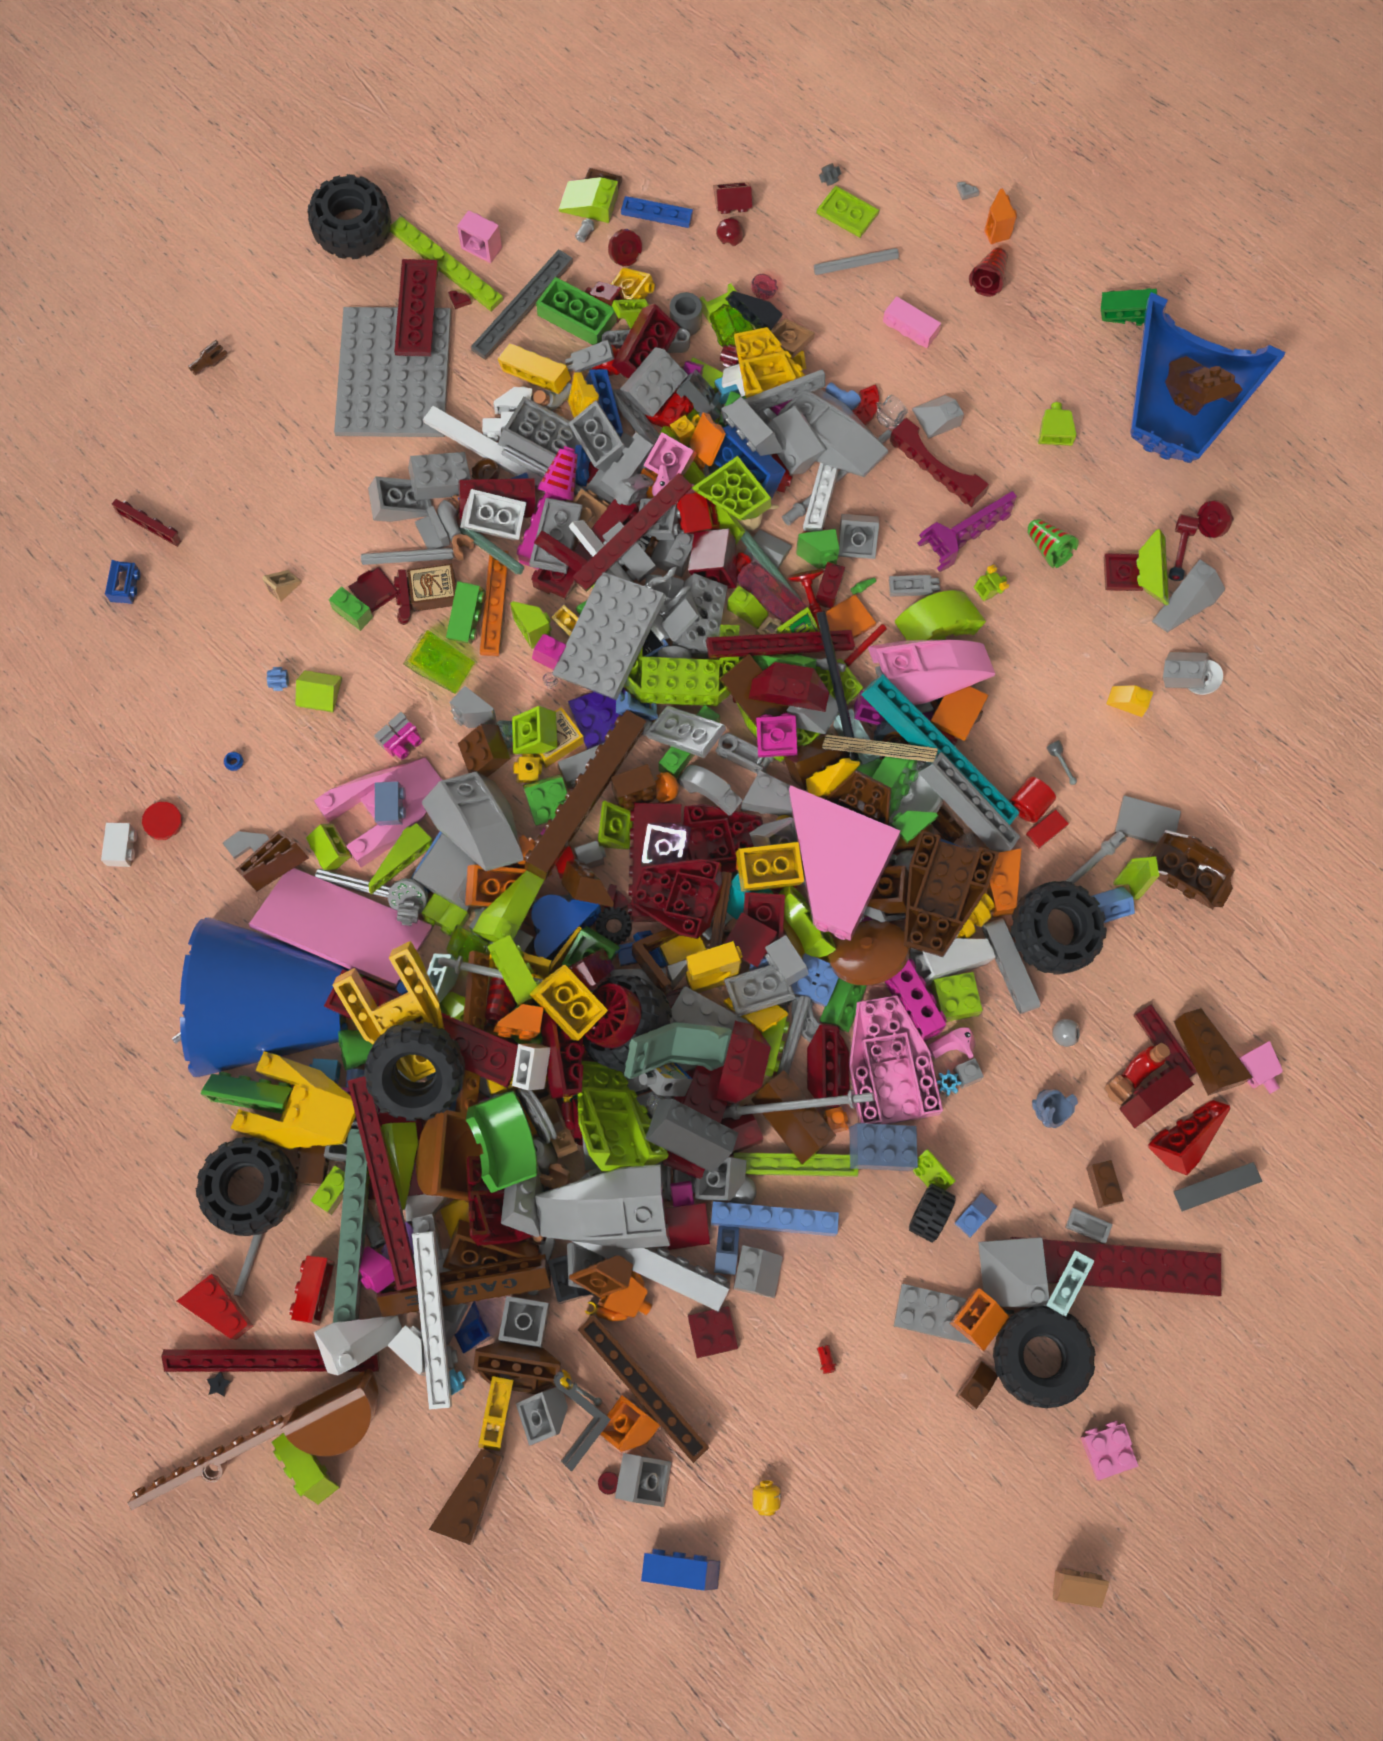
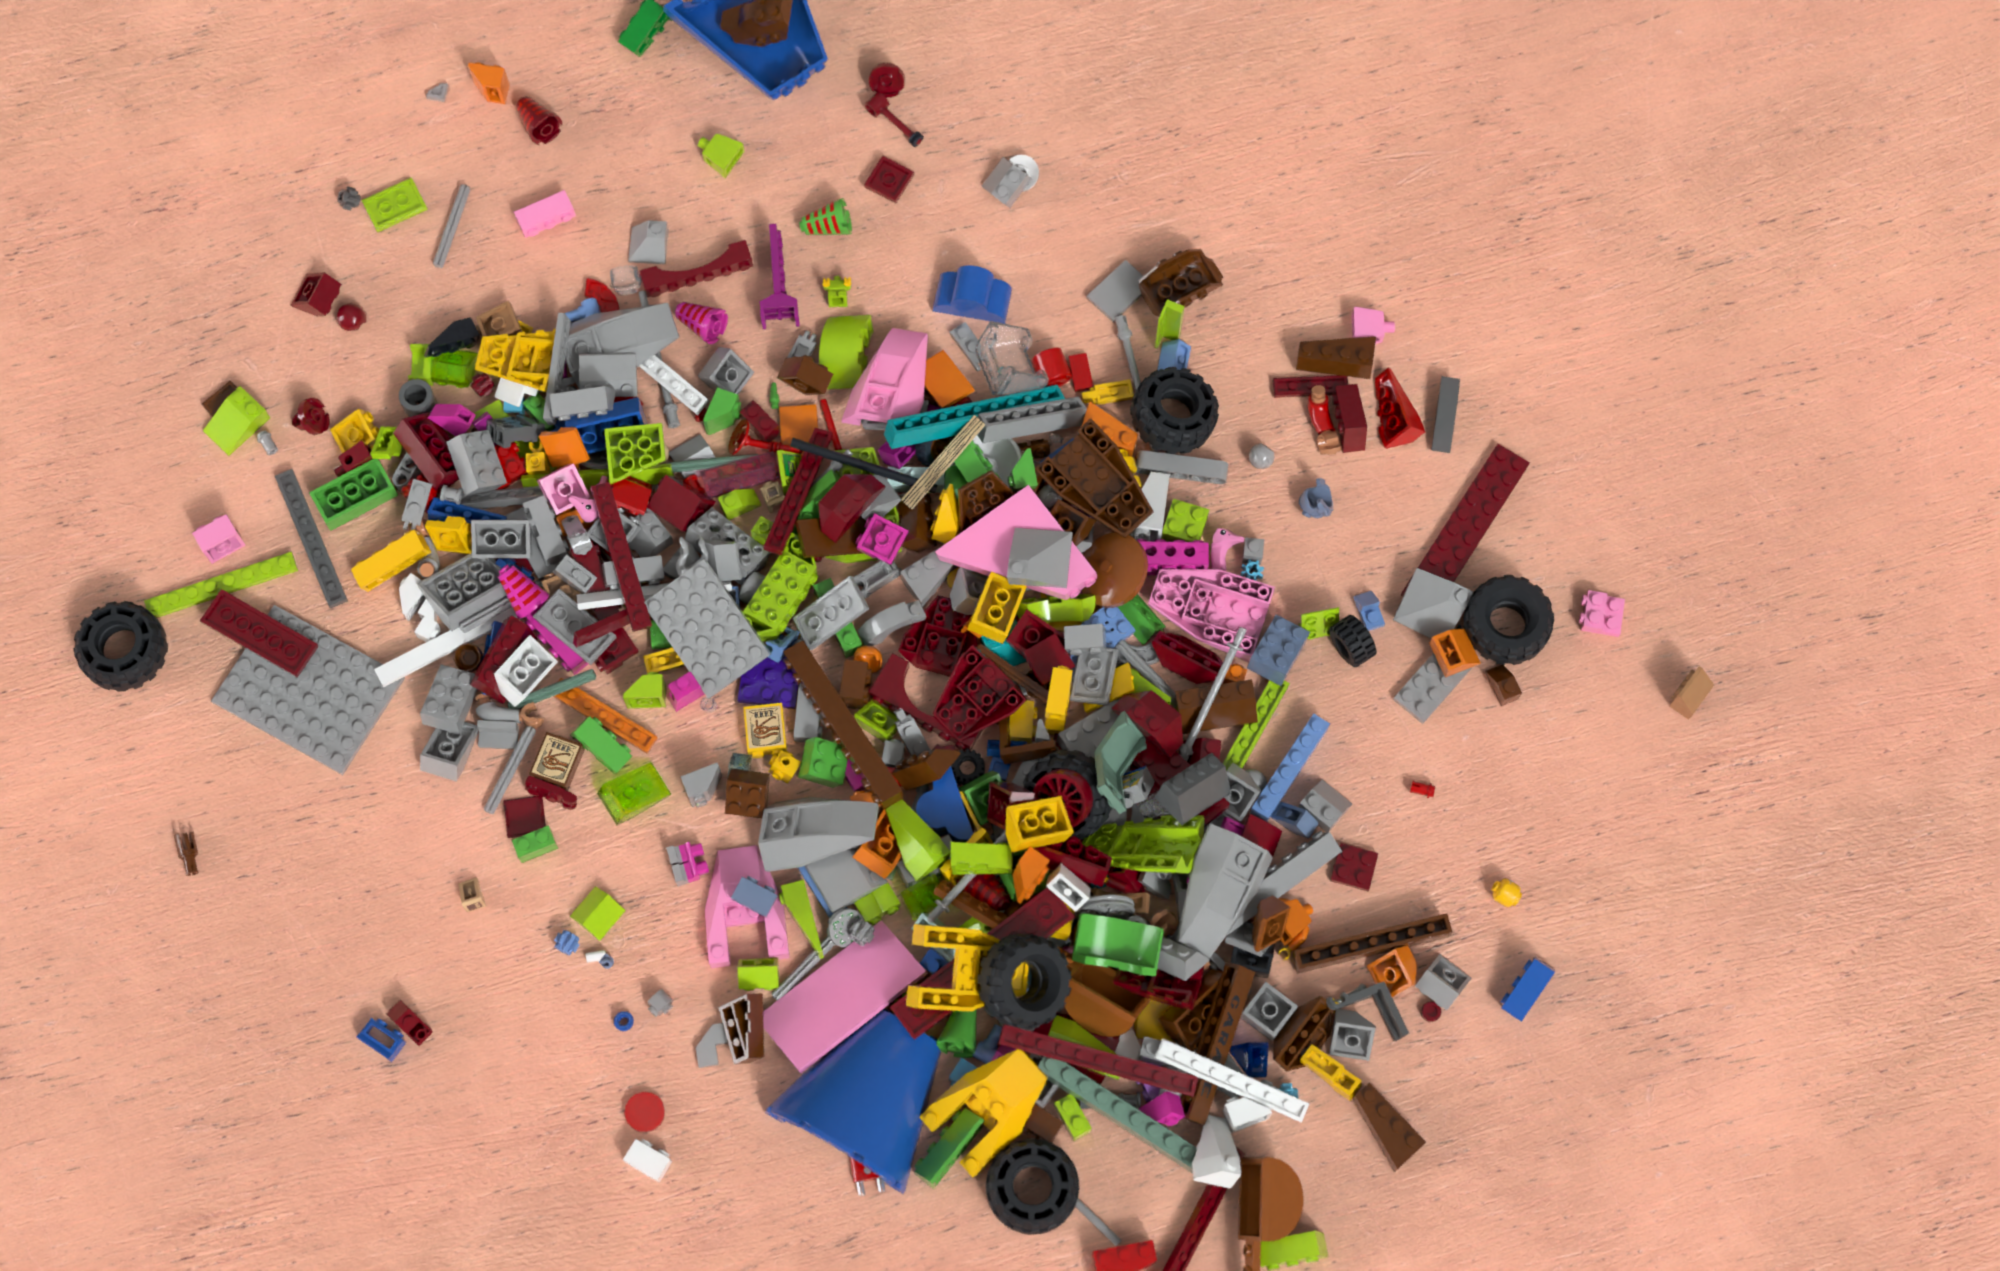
camera: 60 degrees left, 0 degrees up
dark red plate [112,499,182,547] -> none
red slope [289,1255,335,1326] -> none
dark red tile [448,291,472,309] -> none
lime slope [512,706,557,754] -> none
blue plate [621,196,693,228] -> none
clear purple slope [642,823,691,865] -> none
clear pink hair [751,274,779,300] -> none
hinge [1046,740,1077,785] -> none
light aqua slope [1046,1250,1094,1316] -> none
light grey tile [1065,1208,1113,1244] -> none
reddish brown brick [1086,1160,1124,1209] -> none
yellow slope [1106,685,1153,717] -> none
lime wedge [1137,529,1169,605] -> none
light grey wedge [1152,560,1225,633] -> none
none -> dark red slope [386,1000,433,1046]
none -> dark pink slope [428,404,476,436]
none -> light grey bush [440,485,463,505]
none -> light grey panel [553,554,597,594]
none -> arm [586,950,614,969]
none -> light grey plate [648,989,673,1017]
none -> dark pink cone [675,302,728,344]
none -> reddish brown brick [777,355,833,396]
none -> light grey hinge [893,708,931,756]
none -> blue brick [933,265,1012,324]
none -> light grey hinge [950,322,993,372]
none -> clear windscreen [975,321,1049,397]
none -> light grey slope [1007,528,1073,588]
none -> yellow hinge [1081,379,1134,405]

